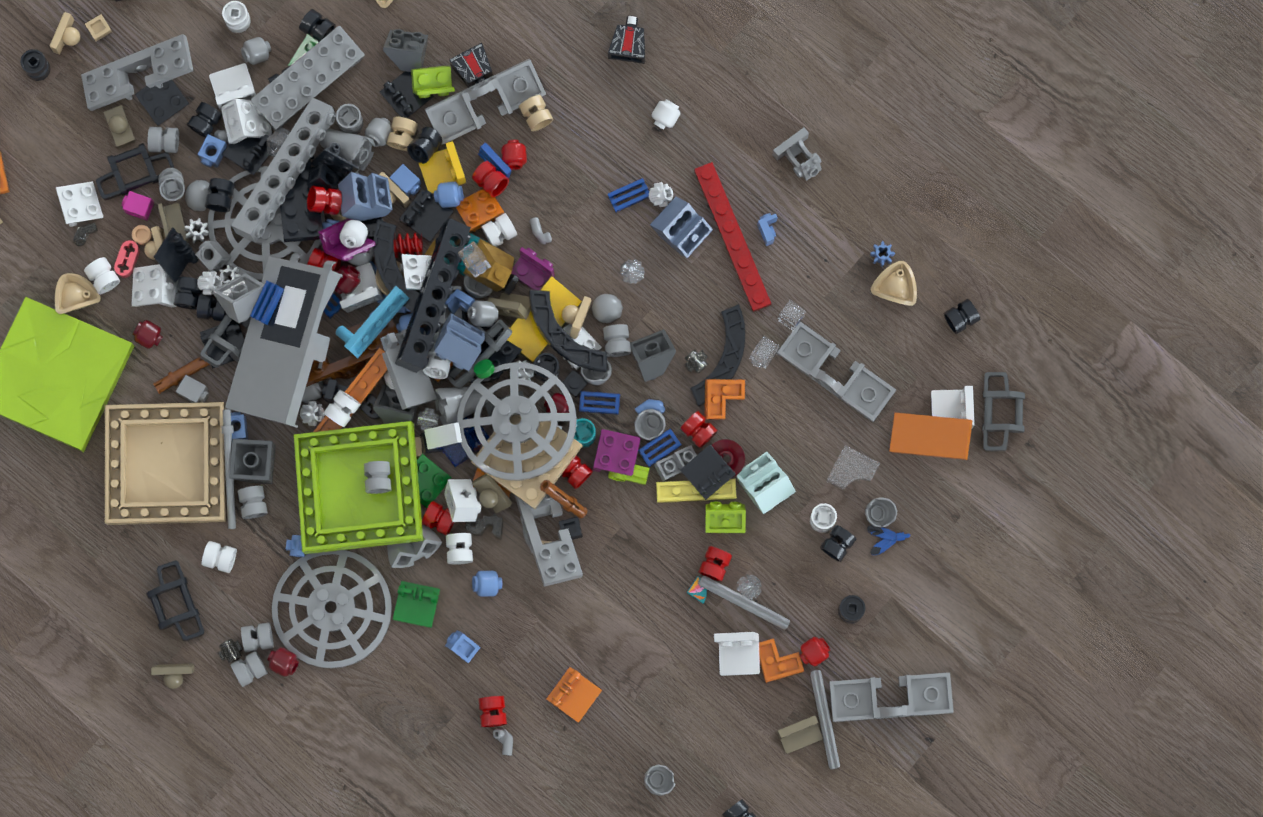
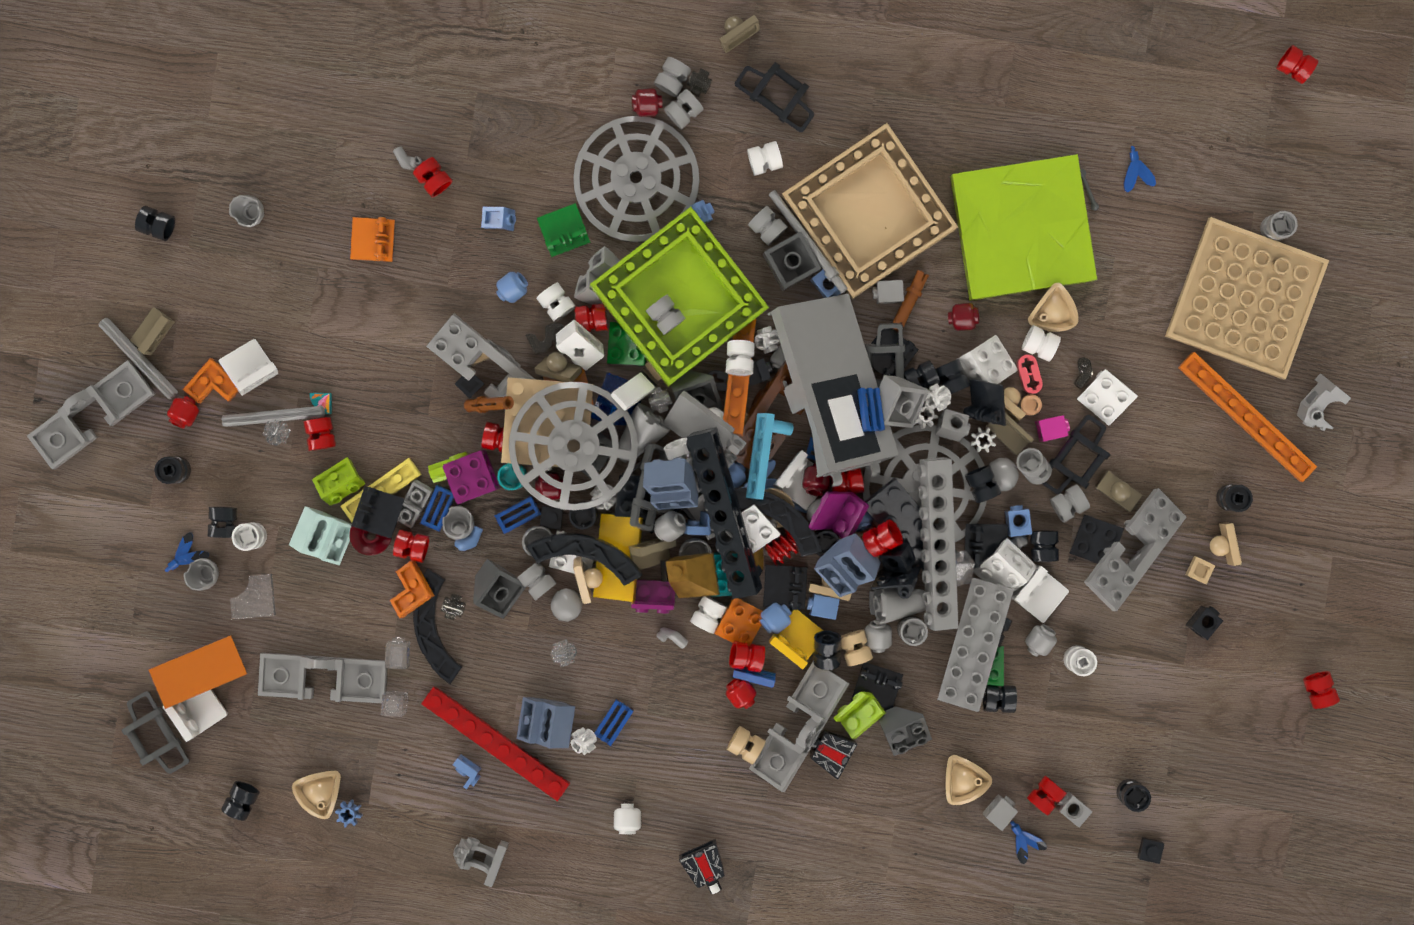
camera: 145 degrees right, 10 degrees up
white head [340,220,368,248] -> none
clear brick [458,241,492,278] -> none
green tile [474,359,495,379] -> none

